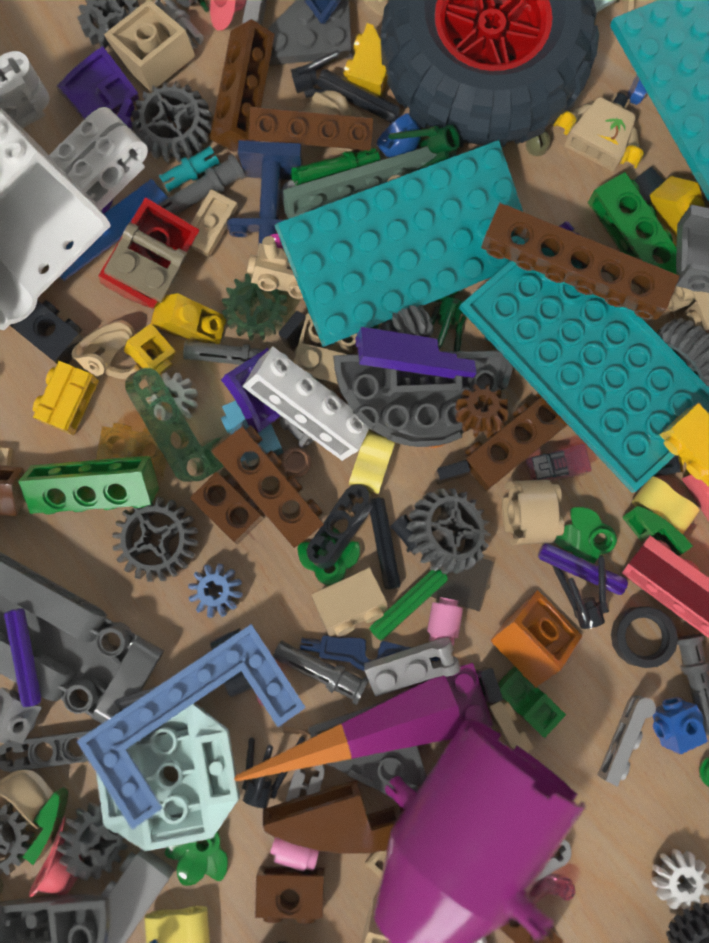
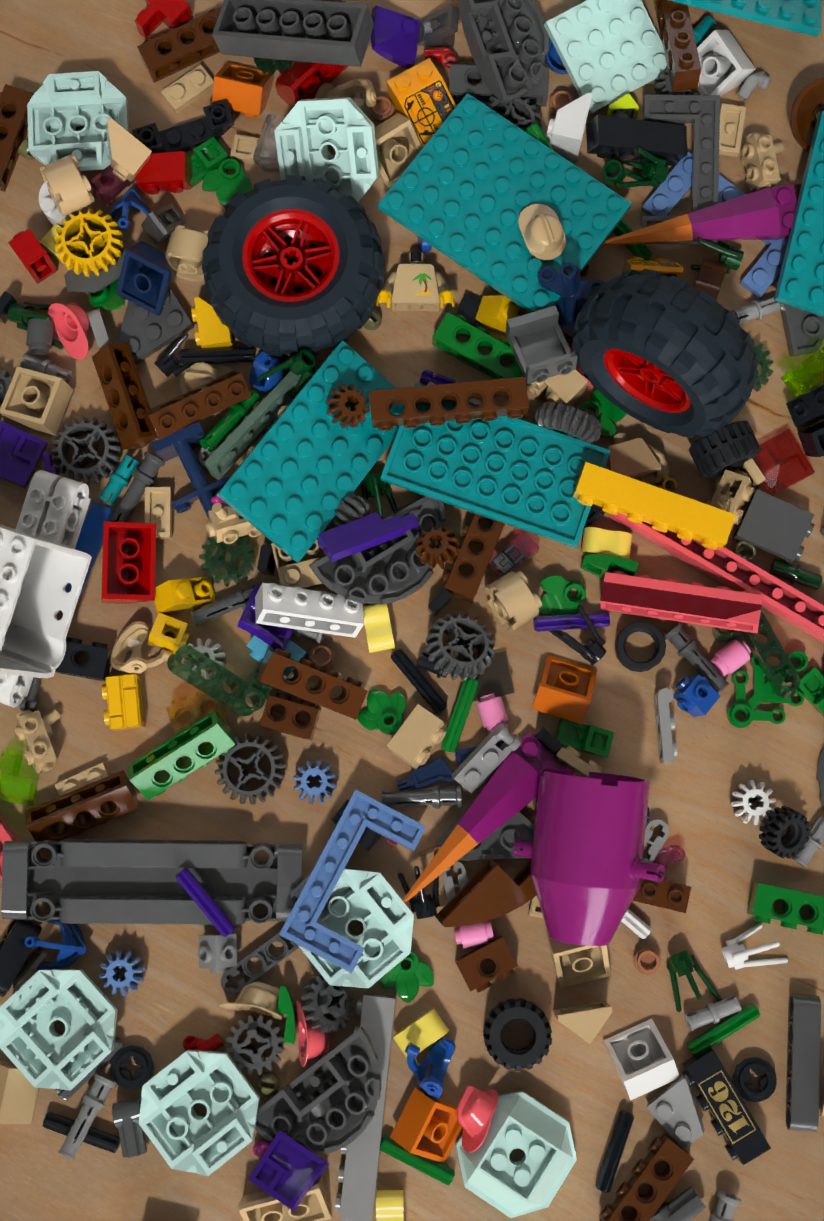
camera: 25 degrees left, 0 degrees up
dark tan plate [104,222,187,303] -> none
black beam [307,485,374,569] -> none
none -> reddish brown gear [325,384,370,428]

